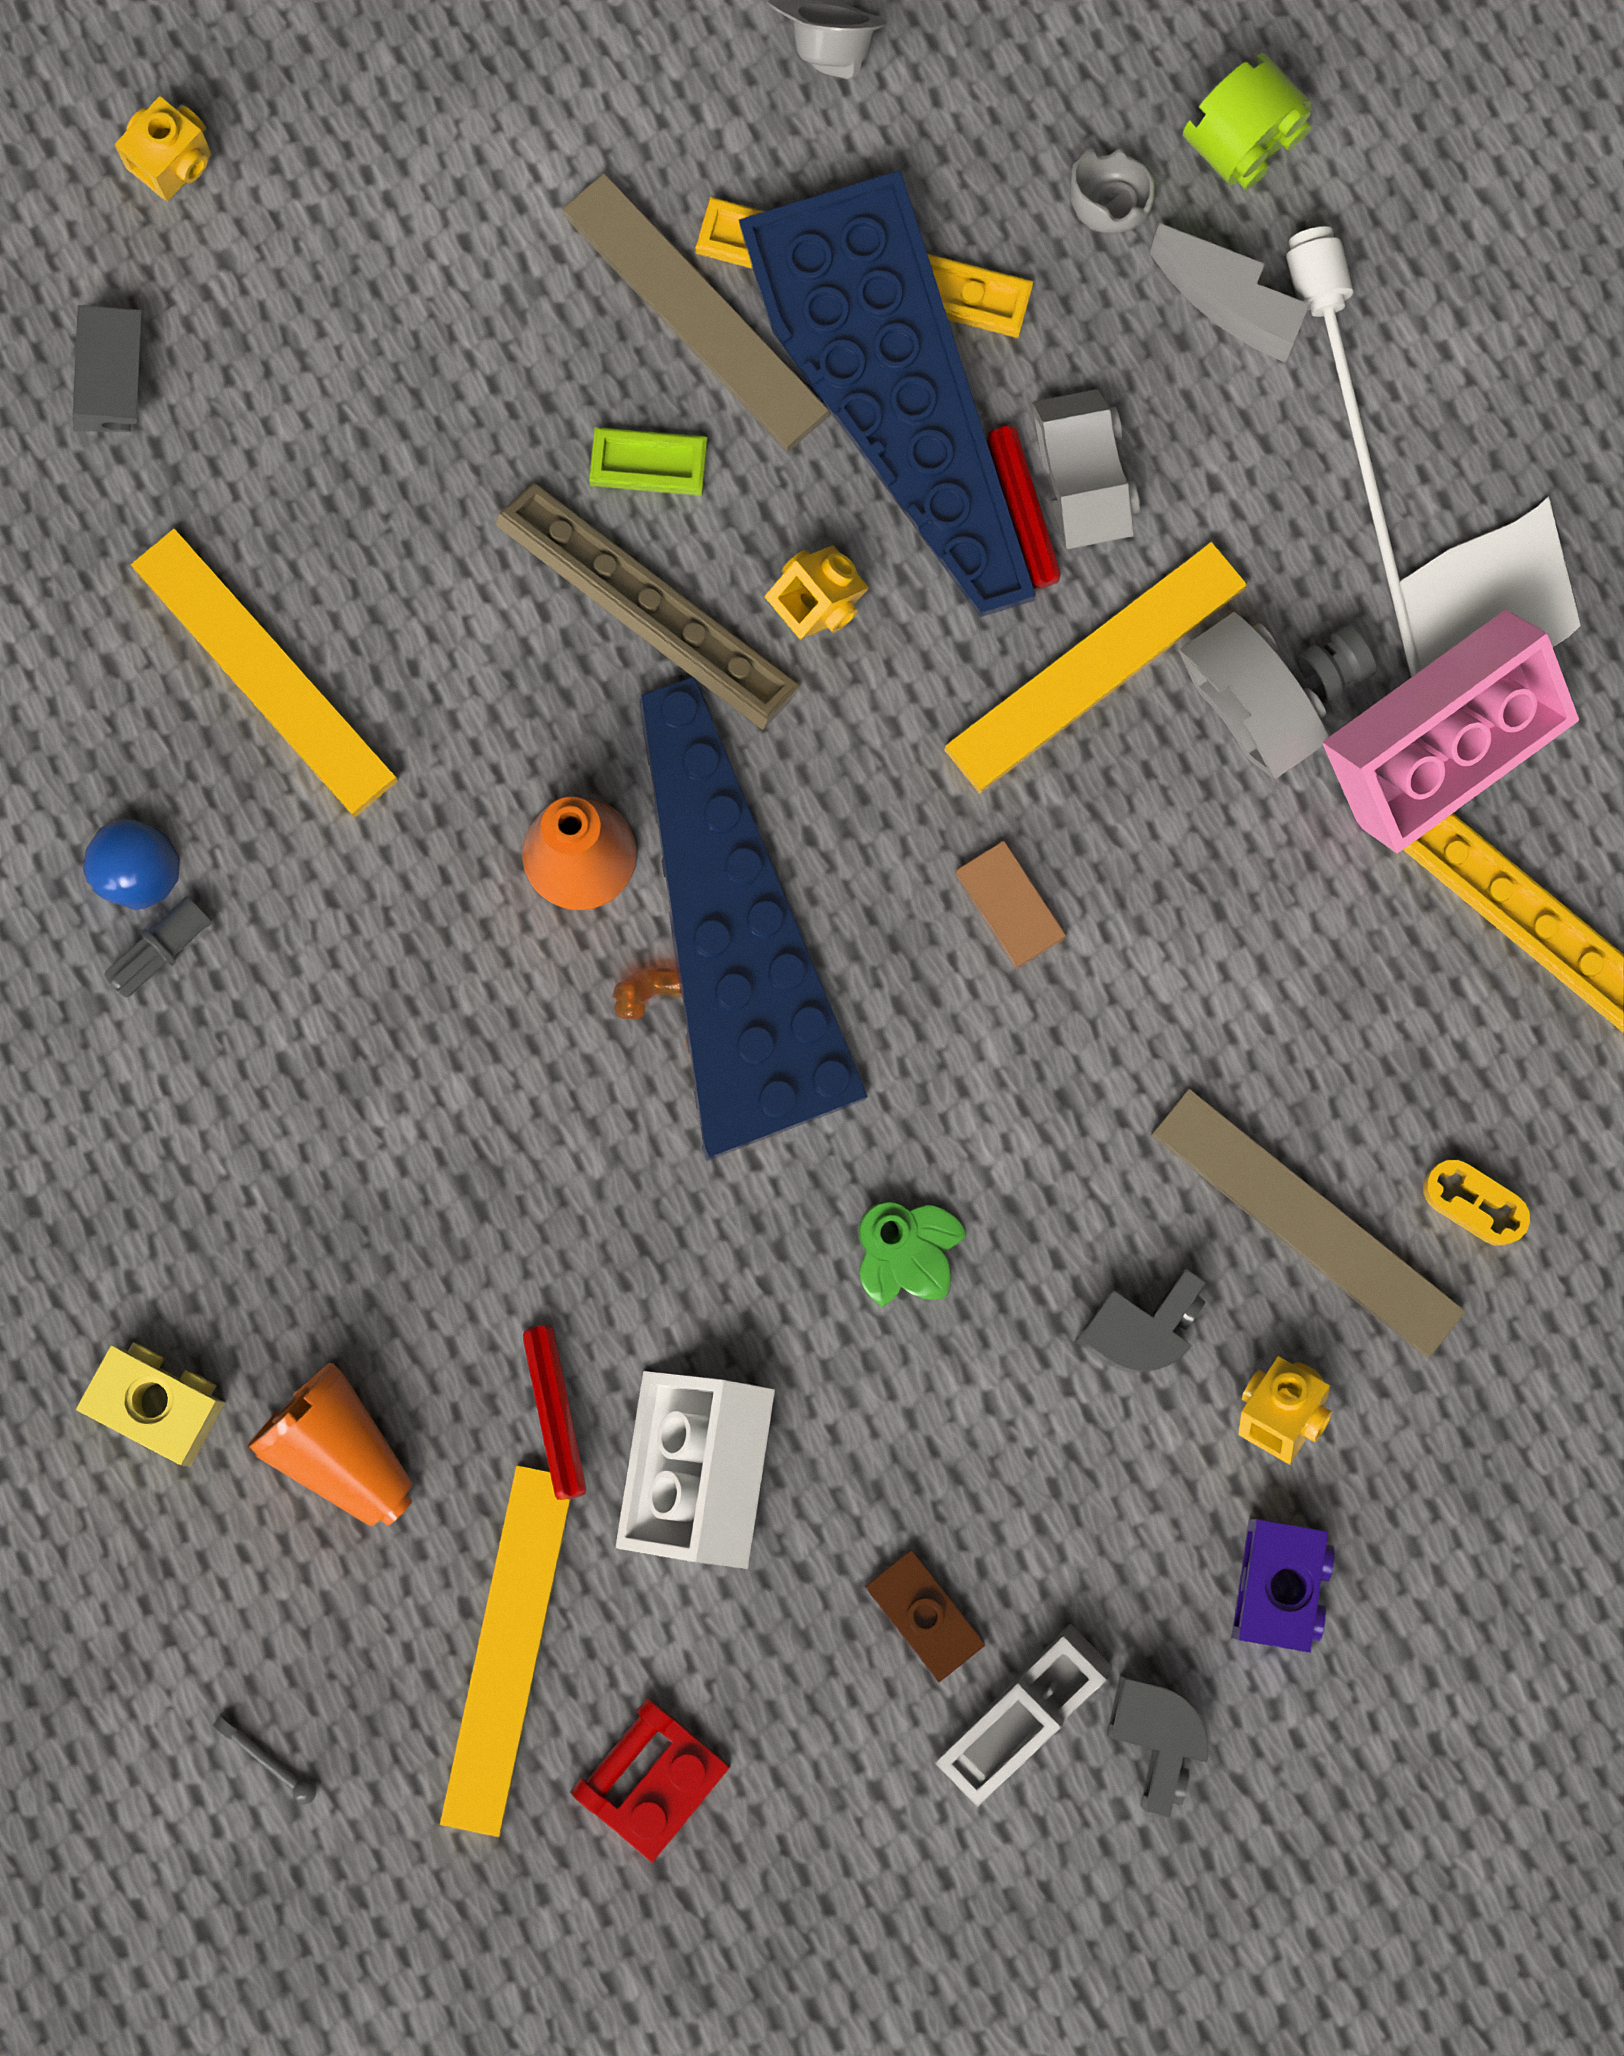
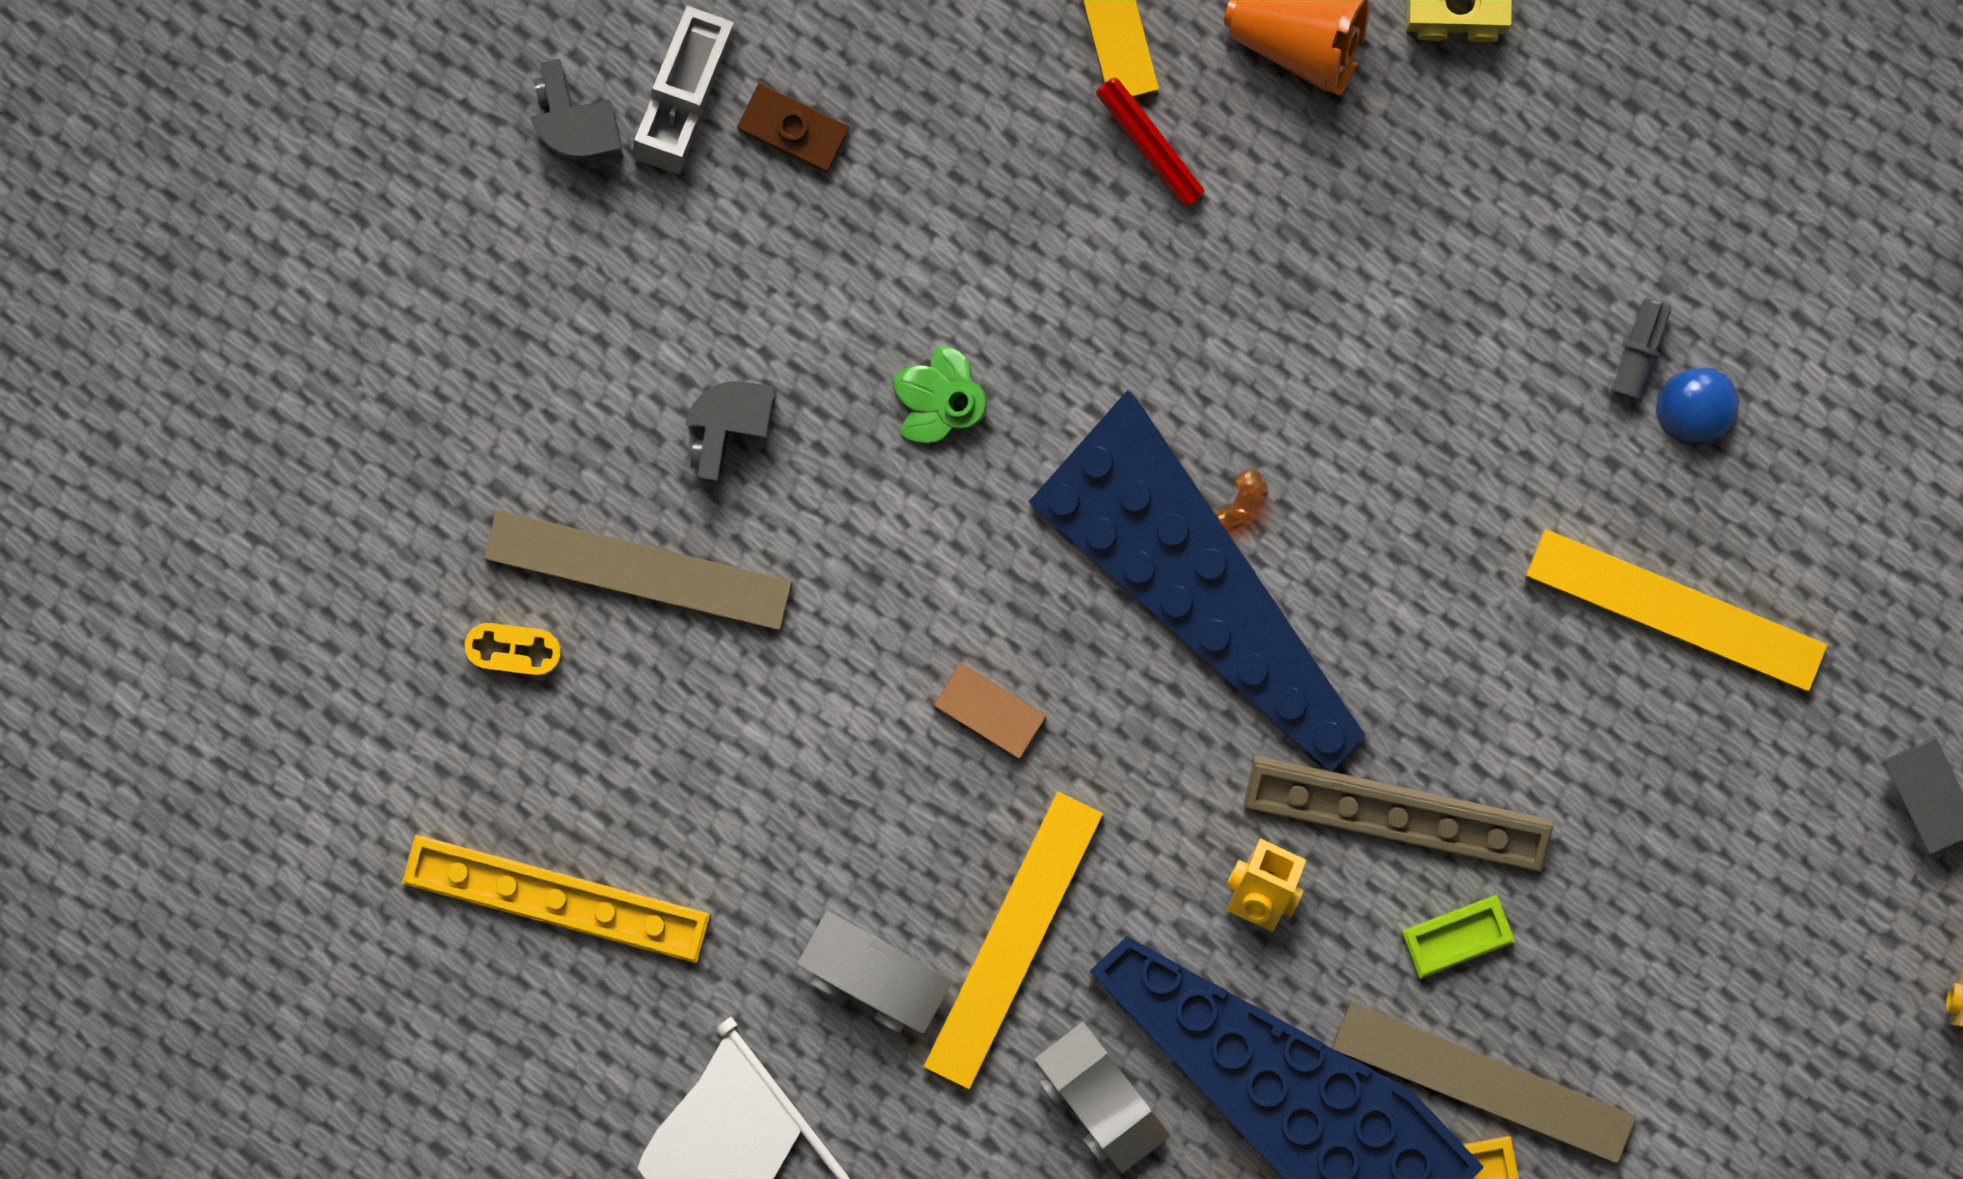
camera: 155 degrees right, 5 degrees up
orange cone [522,797,637,910] -> none
white slope [616,1371,775,1569] -> none
red axle [987,425,1061,589] -> none
dark purple brick [1231,1519,1335,1653] -> none
yellow brick [1238,1356,1333,1465] -> none
dark grey wheel [1296,625,1377,703] -> none
bright pink brick [1322,609,1579,853] -> none

